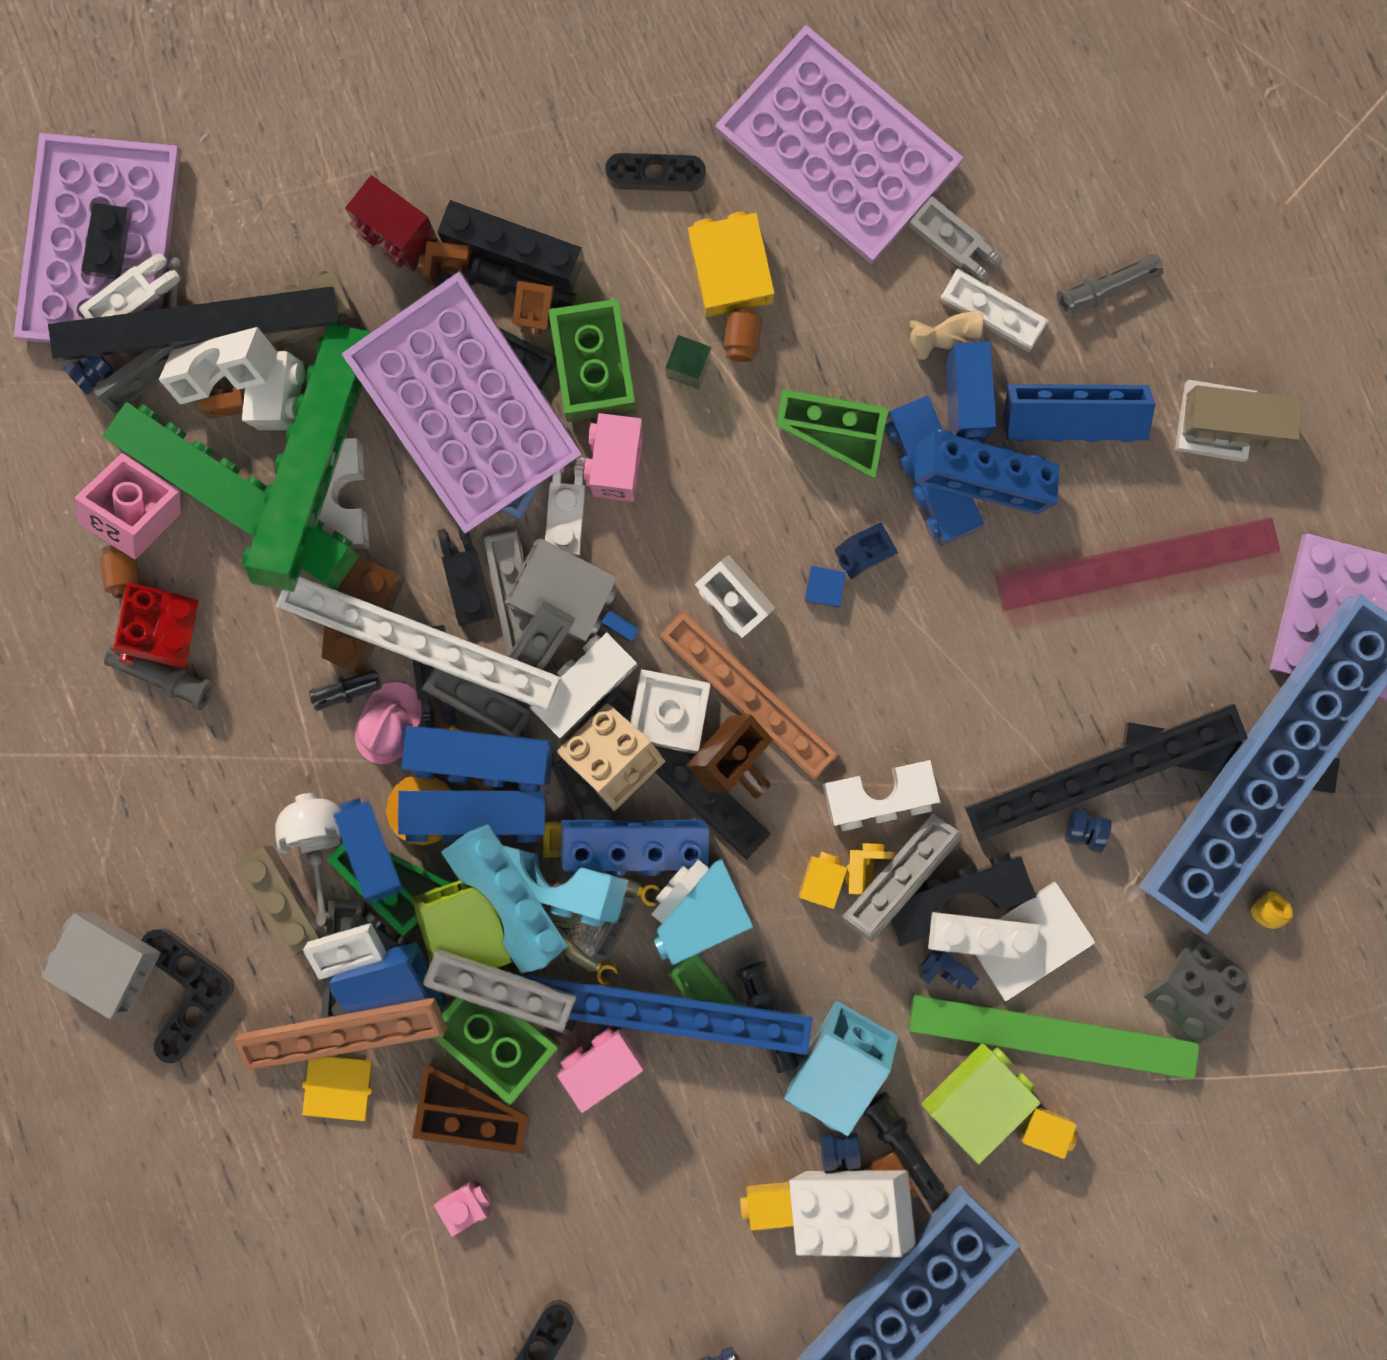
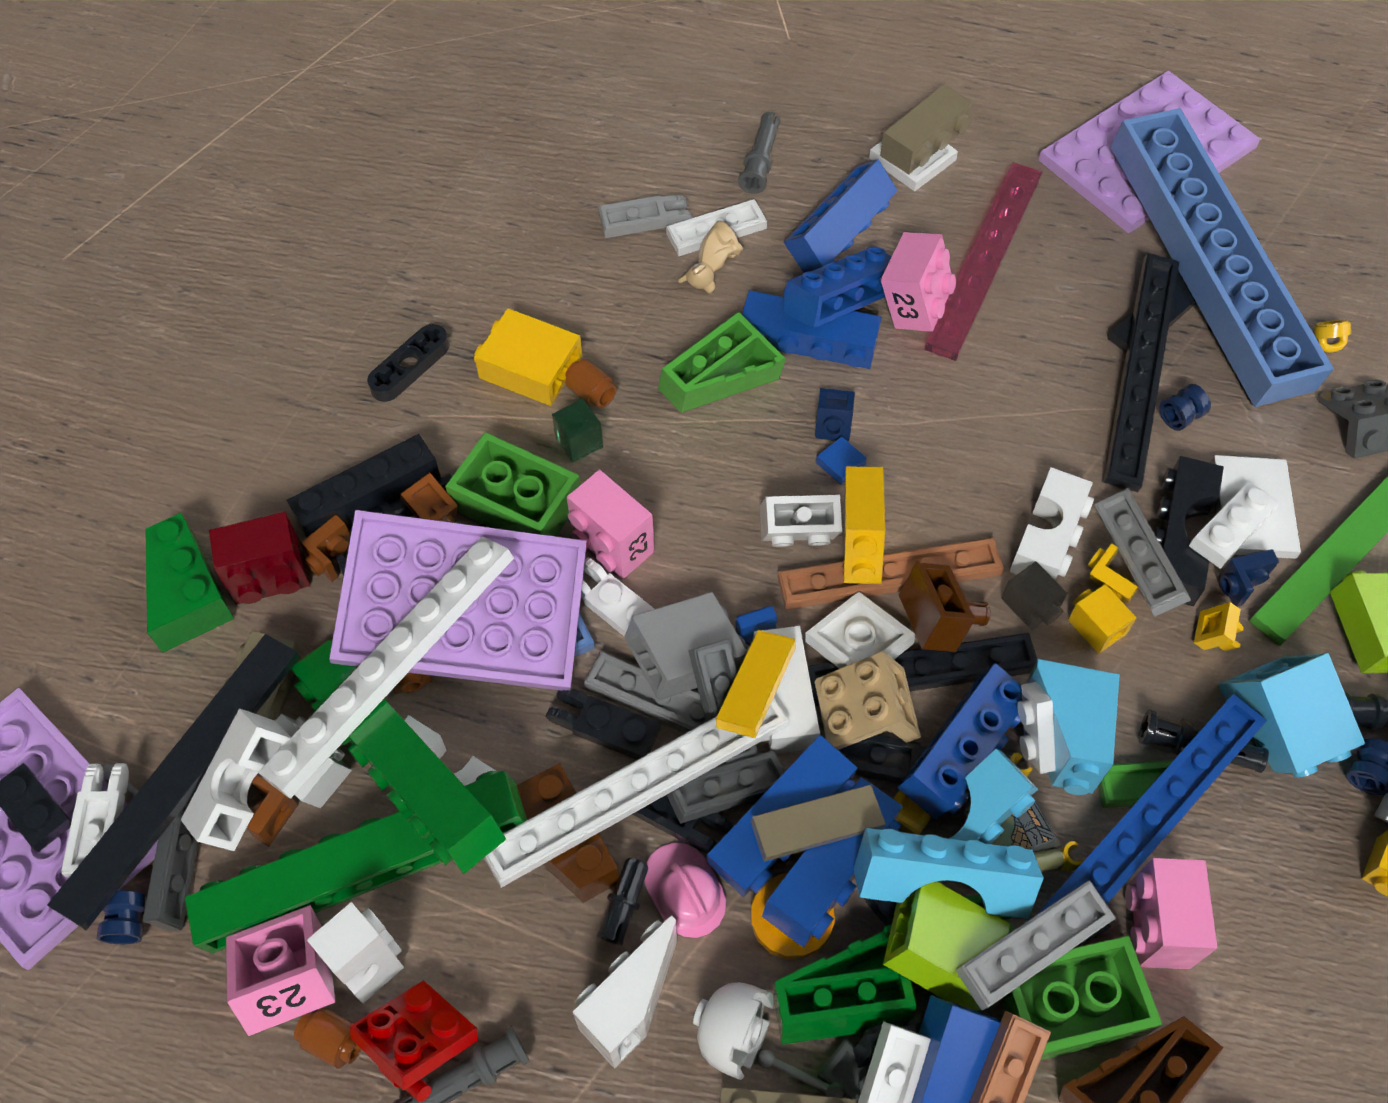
camera: 55 degrees left, 25 degrees down
blue brick [333,798,404,905] -> none
lavender plate [715,25,964,265] -> none
blue brick [945,342,996,442] -> none
none -> green wedge [145,513,234,653]
none -> white plate [258,536,514,799]
none -> white arch [307,902,404,1004]
none -> white slope [573,915,677,1069]
none -> yellow tile [716,630,796,738]
none -> dark tan tile [750,785,886,862]
none -> yellow brick [843,466,885,584]
none -> bright pink brick [881,232,956,332]
none -> clear smoke brick [1001,561,1068,630]
none -> yellow tile [1194,602,1244,651]

